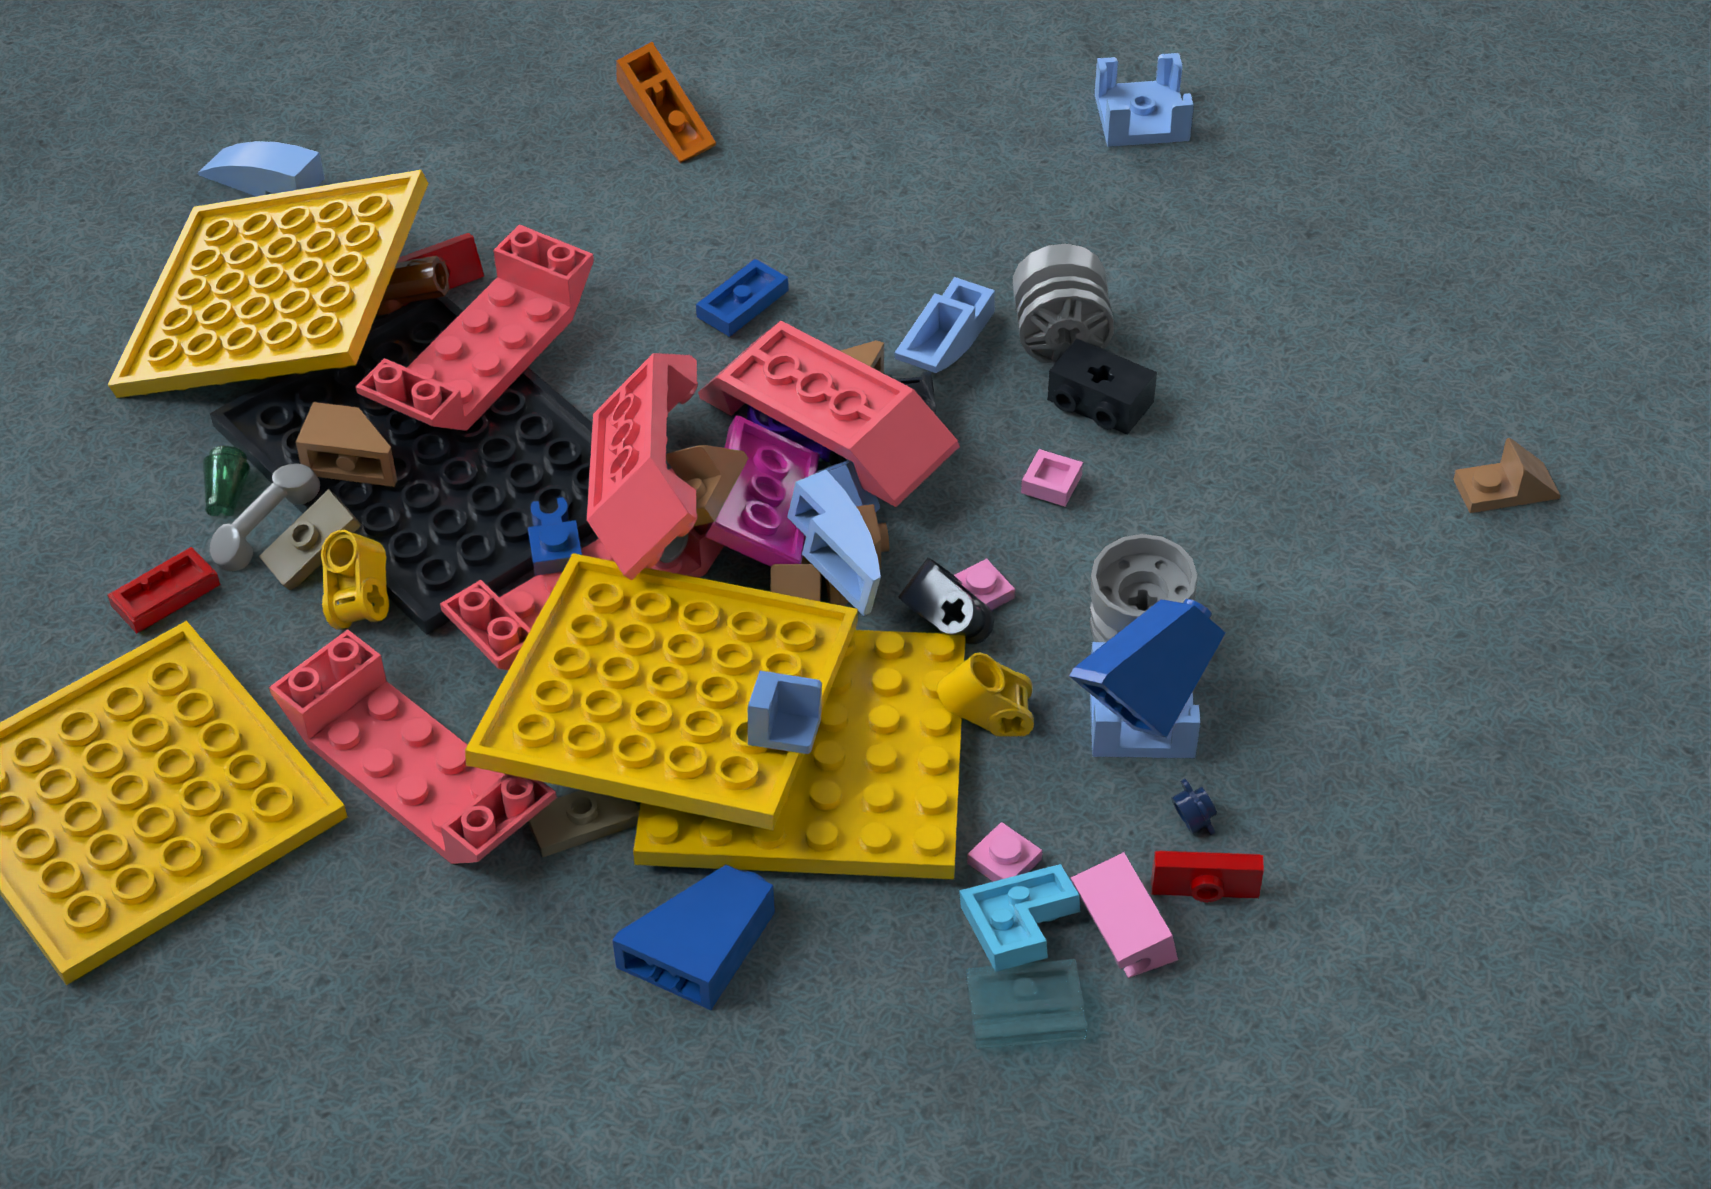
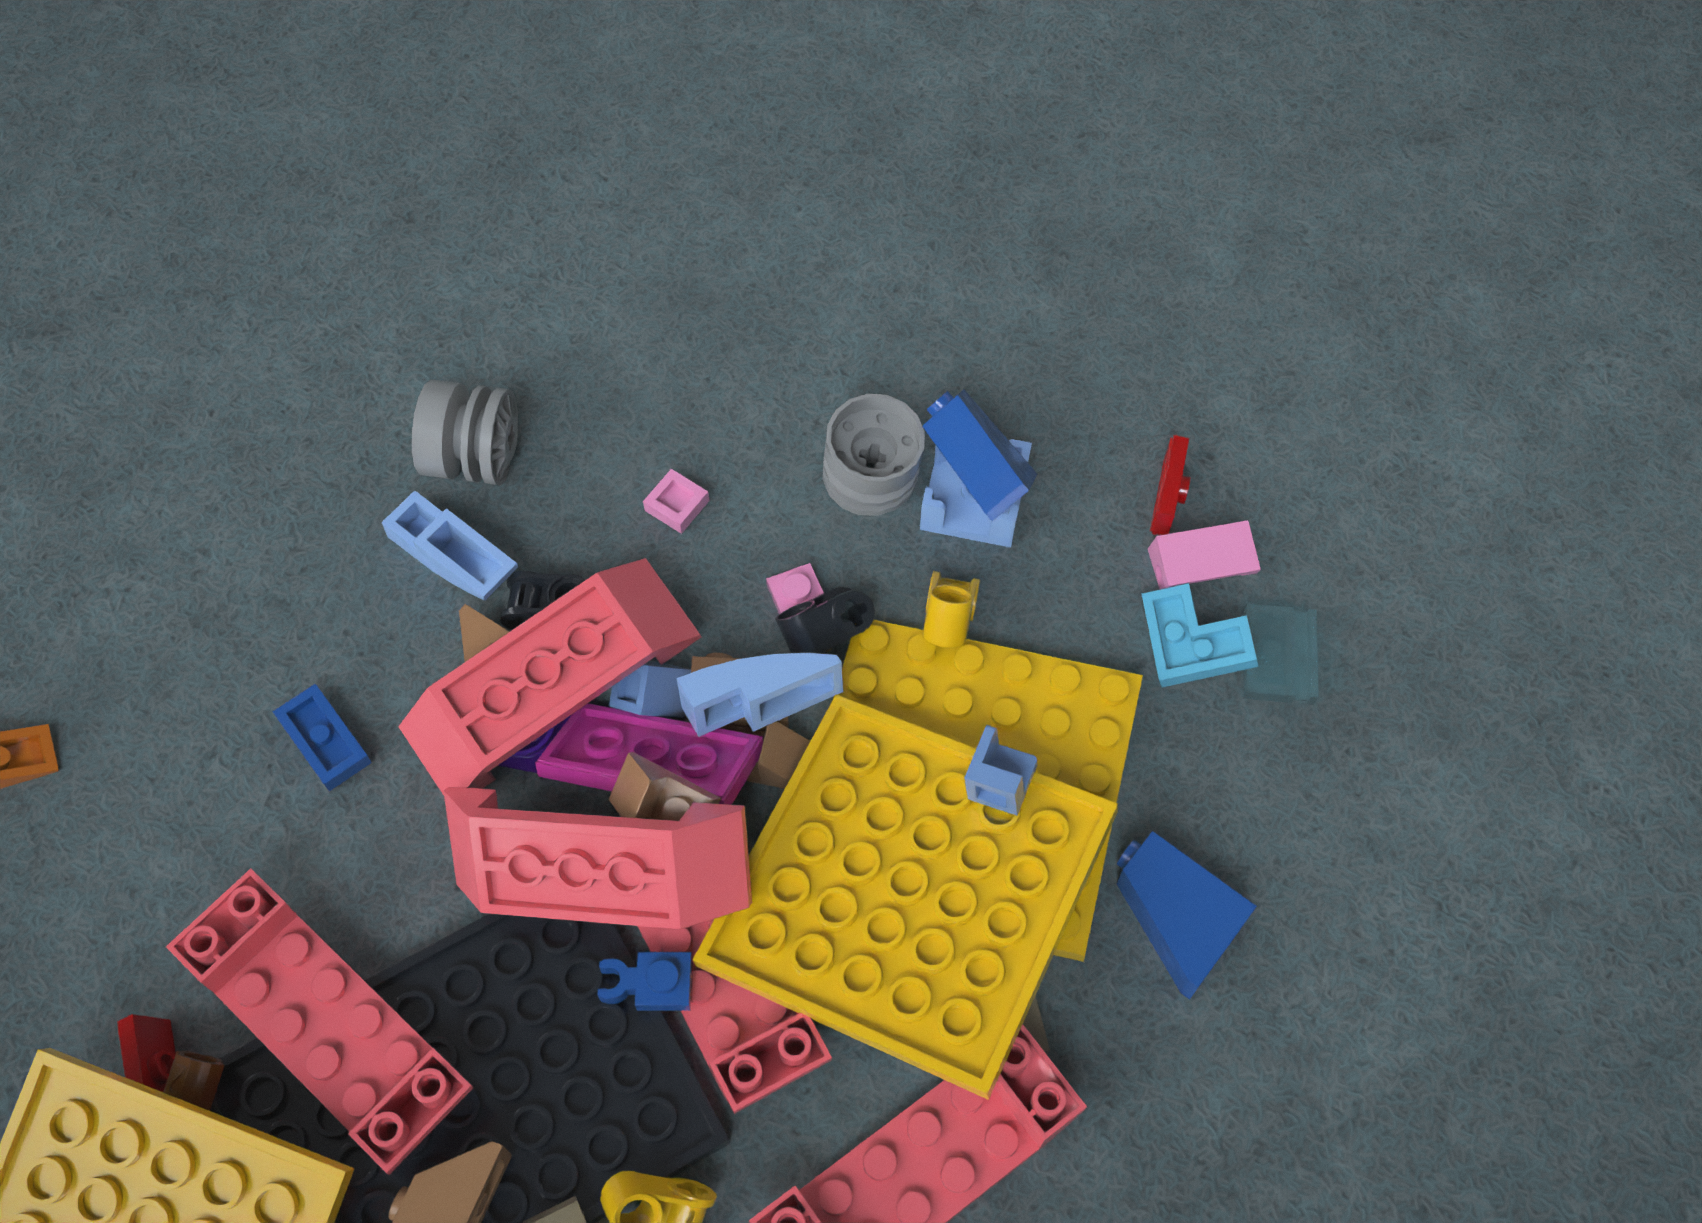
camera: 80 degrees left, 15 degrees up
bright pink plate [967,822,1042,882] -> none
black brick [1047,338,1157,435] -> none
light blue panel [1095,53,1194,147] -> none
dark blue plate [1171,779,1217,835] -> none
medium nougat slope [1453,438,1561,513] -> none

